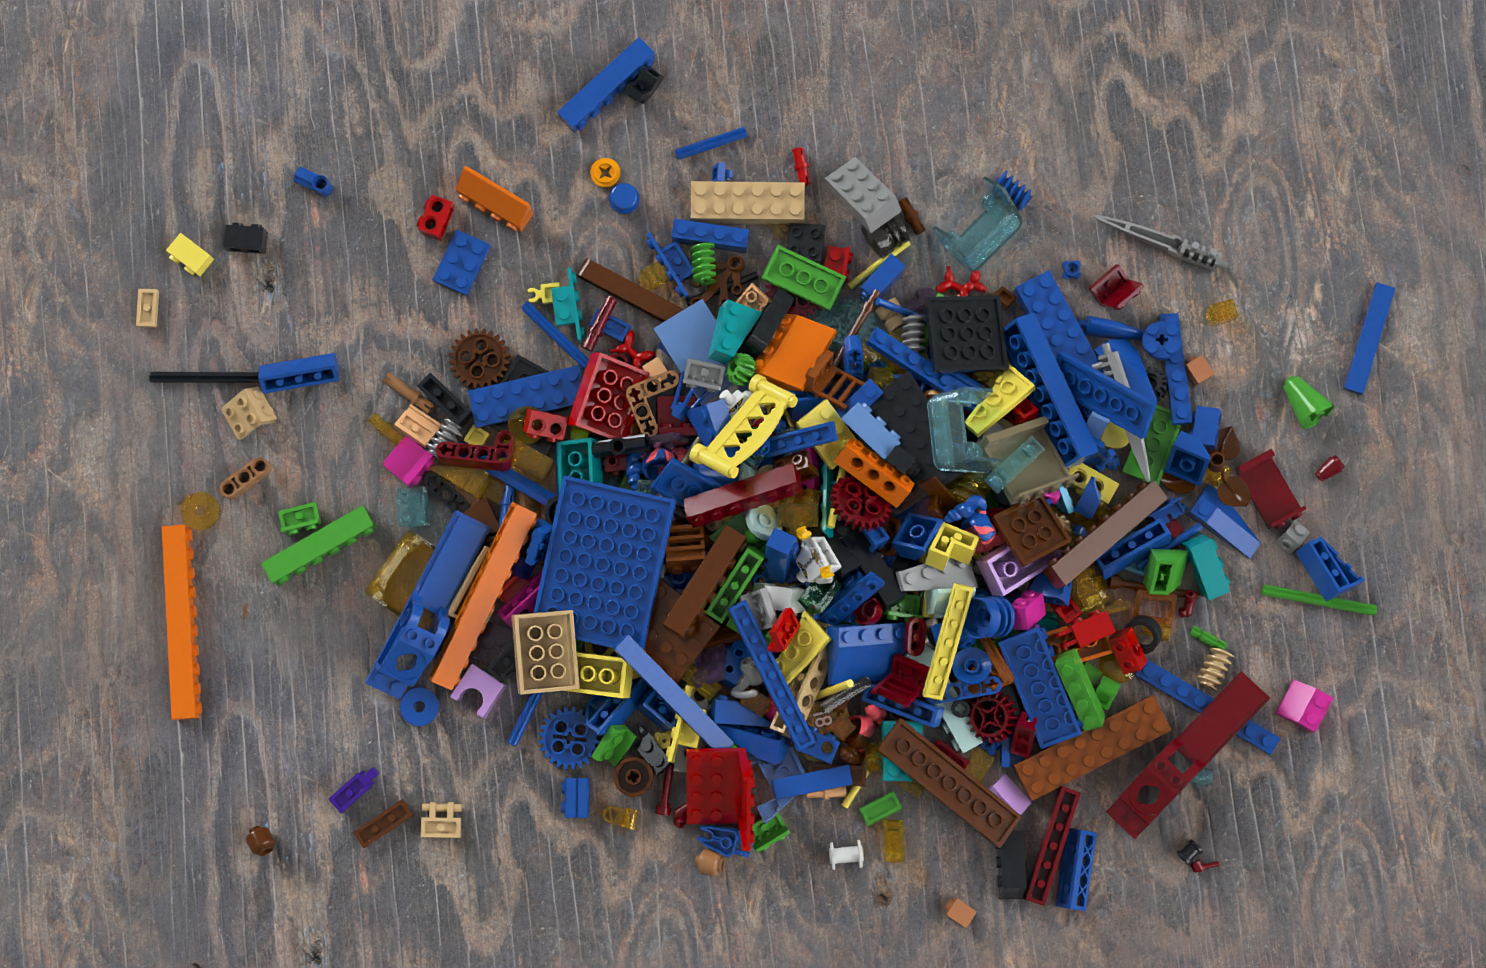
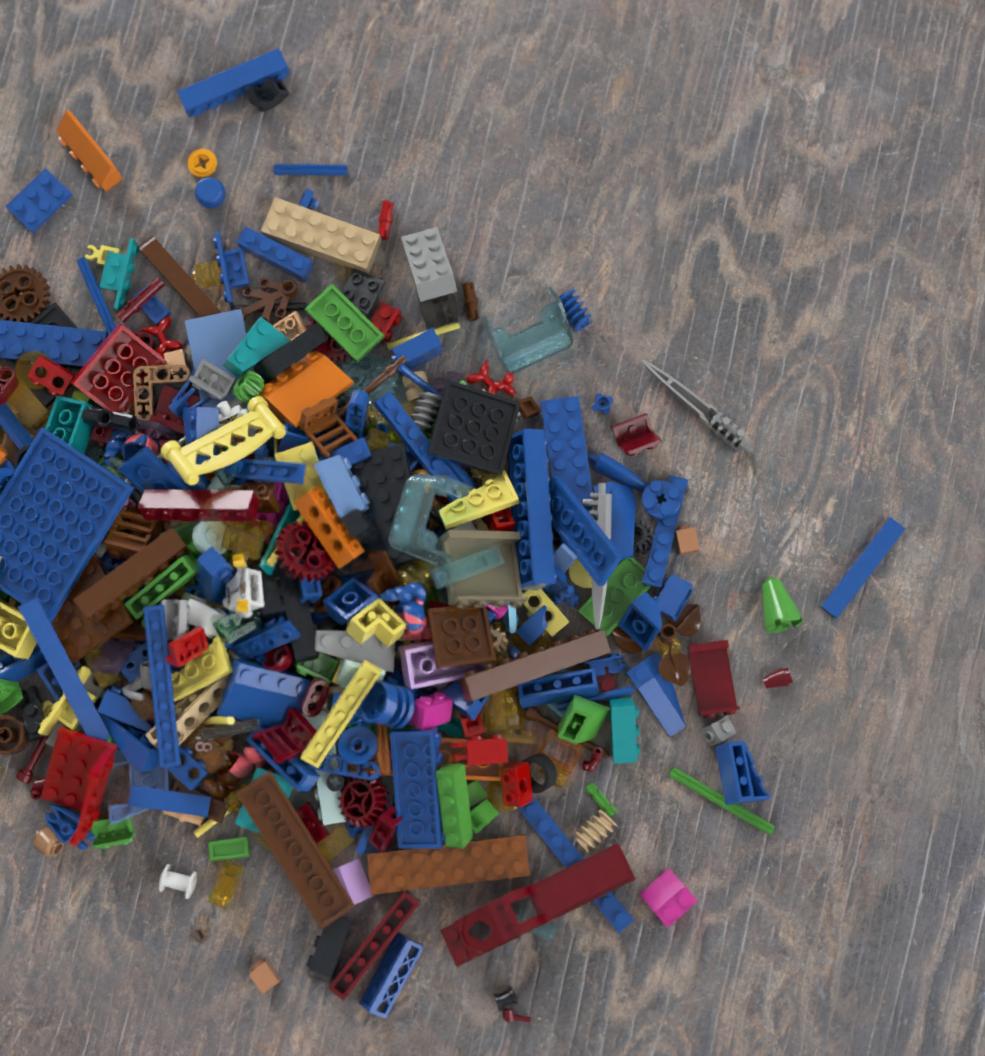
camera: 20 degrees right, 0 degrees up
red brick [417,194,455,241] -> none
bright green piece [691,243,717,285] -> none
clear yellow brick [1206,298,1238,326] -> none

